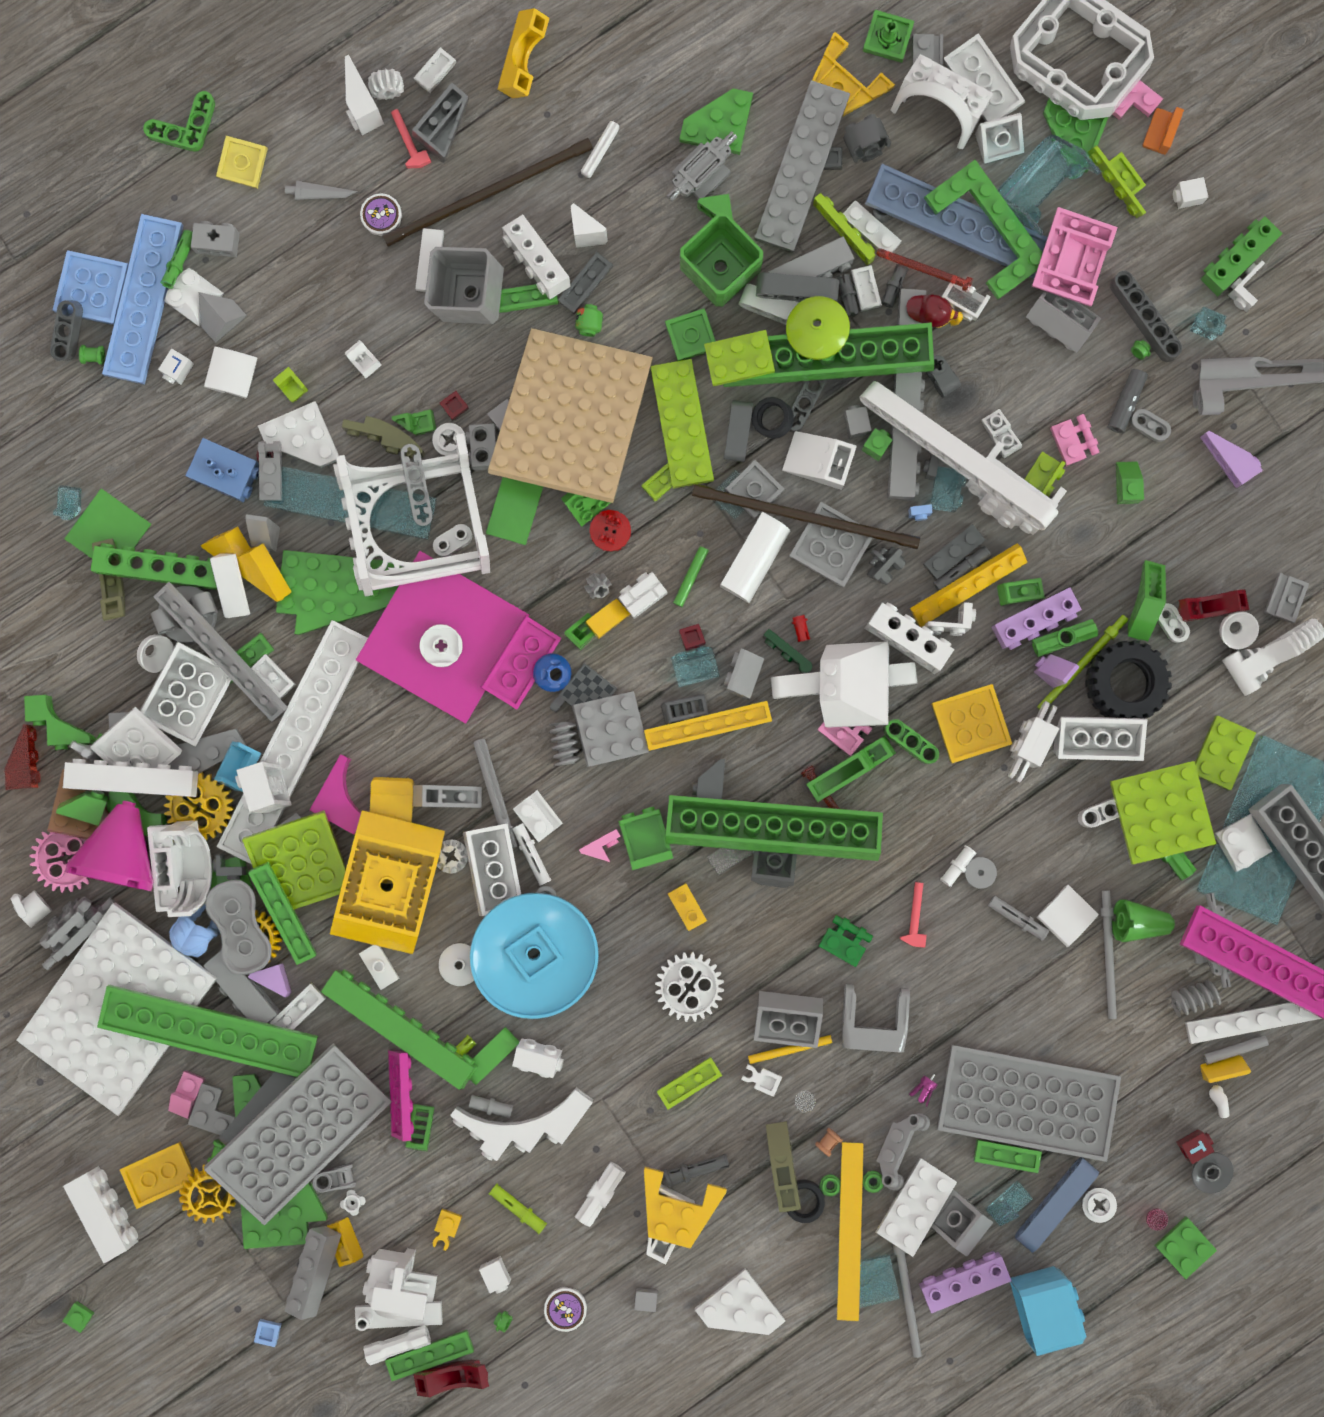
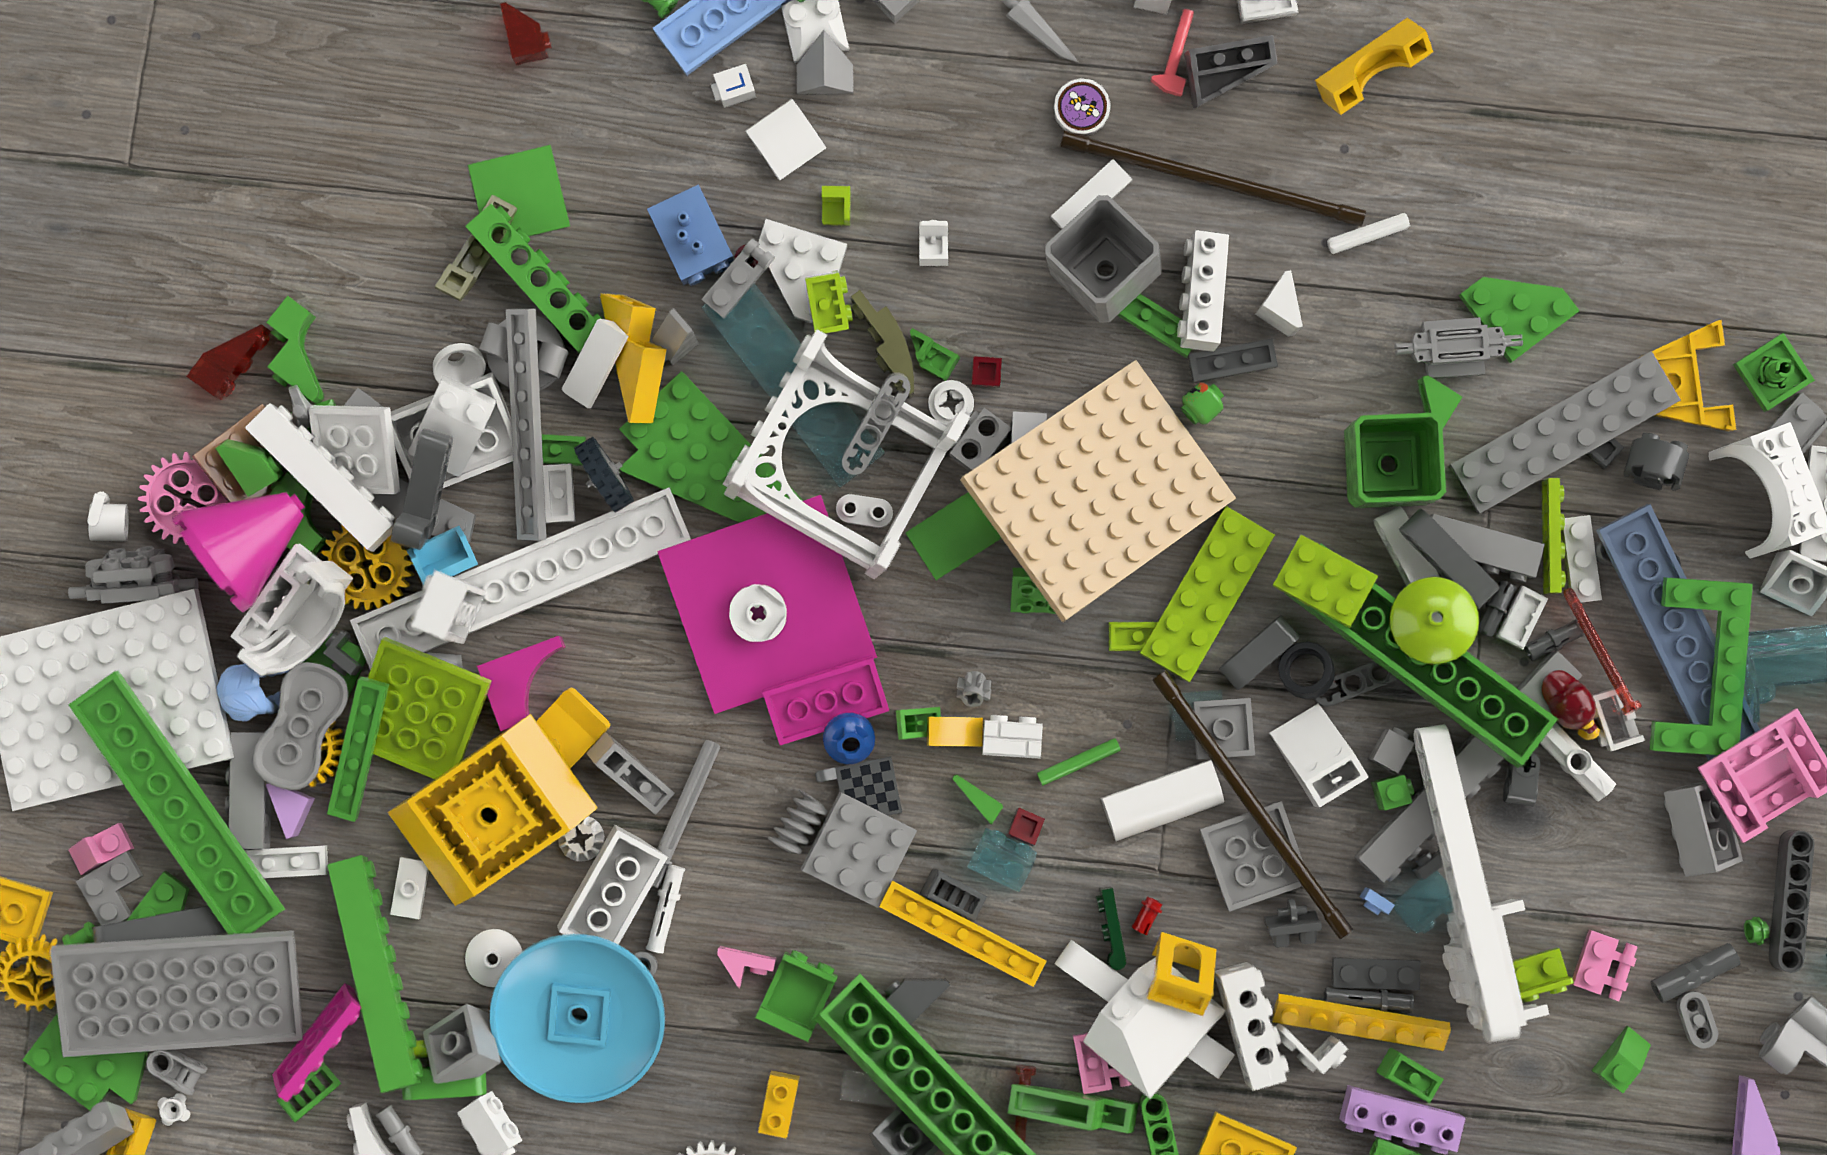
camera: 30 degrees right, 0 degrees up
clear light blue bracket [53,485,81,520] -> none
white plate [513,790,563,842] -> none
red plate [589,510,631,552] -> none
bright green plate [665,308,715,361] -> none
light grey slope [723,648,764,700] -> none
white slope [982,409,1022,458] -> none
none -> dark grey beam [391,428,453,550]
none -> white slope [407,375,496,477]
none -> light grey slope [423,1004,501,1084]
none -> clear red slope [500,2,552,65]
none -> black wheel [574,436,634,513]
none -> lime bracket [805,270,853,334]
none -> bright green slope [952,774,1003,825]
none -> yellow panel [1147,932,1217,1016]
none -> white piece [1540,723,1616,801]

